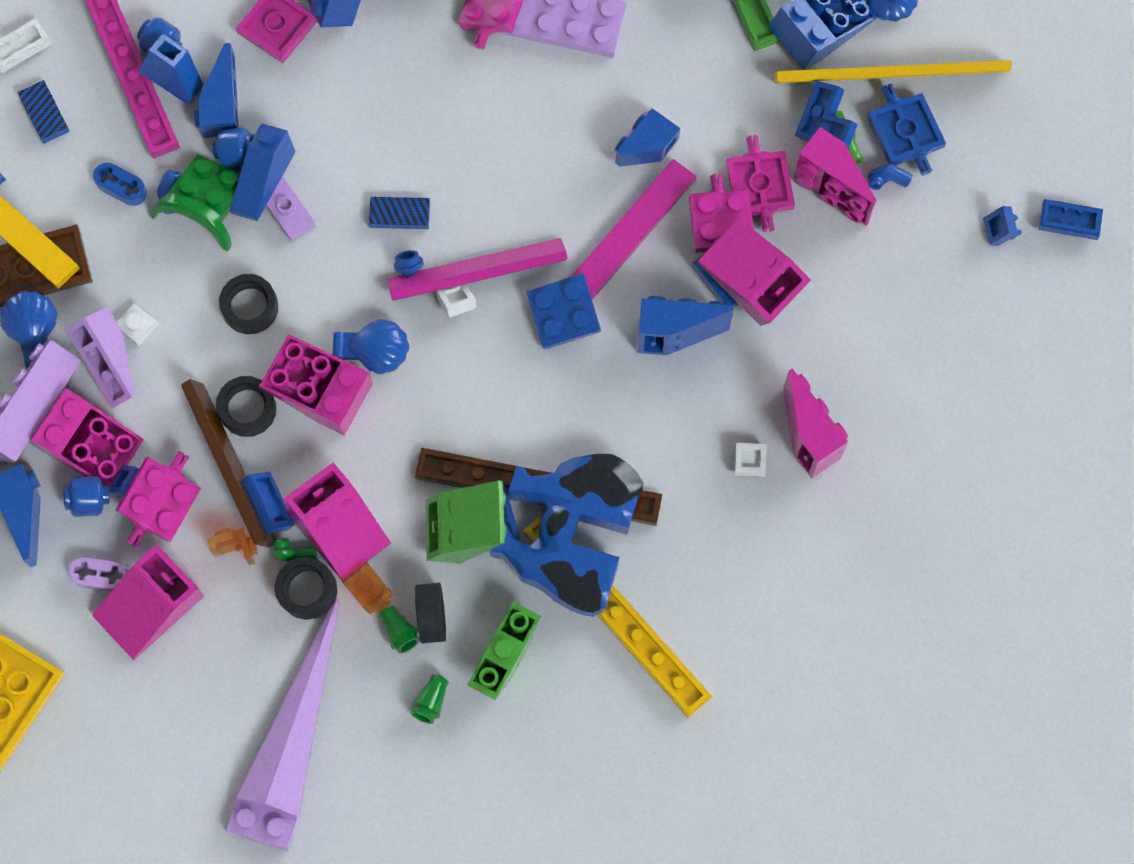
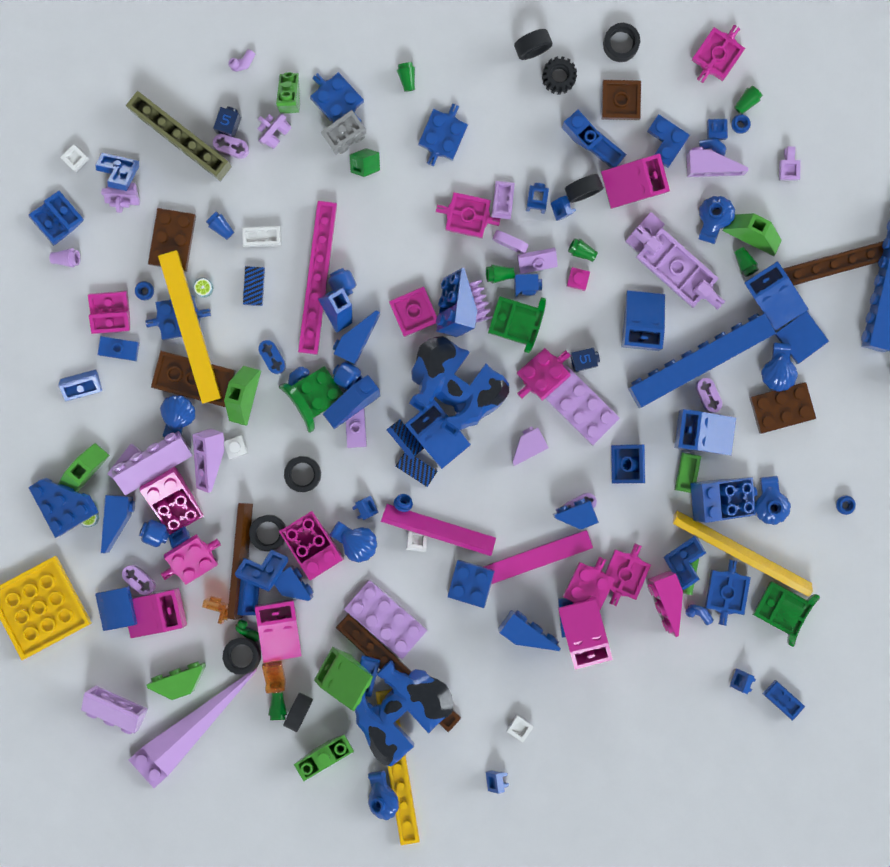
camera: 30 degrees right, 15 degrees up
green cone [410,674,449,724] -> none
dark pink slope [783,368,849,478] -> none
none -> lavender slope [81,686,148,734]
none -> blue slope [95,586,137,631]
none -> bright green slope [146,661,206,700]
none -> bright green slope [224,366,261,426]
none -> blue plate [235,550,289,592]
none -> blue slope [274,565,314,601]
none -> lavender plate [344,580,427,659]
none -> blue tile [353,496,379,520]
none -> blue animal [368,771,399,820]
none -> blue tile [387,419,424,459]
none -> blue slope [405,400,471,469]
none -> blue animal [409,336,509,436]
none -> blue tile [485,770,509,794]
none -> lavender slope [512,427,549,466]
none -> blue slope [611,444,645,484]
none -> green piece [752,581,820,647]

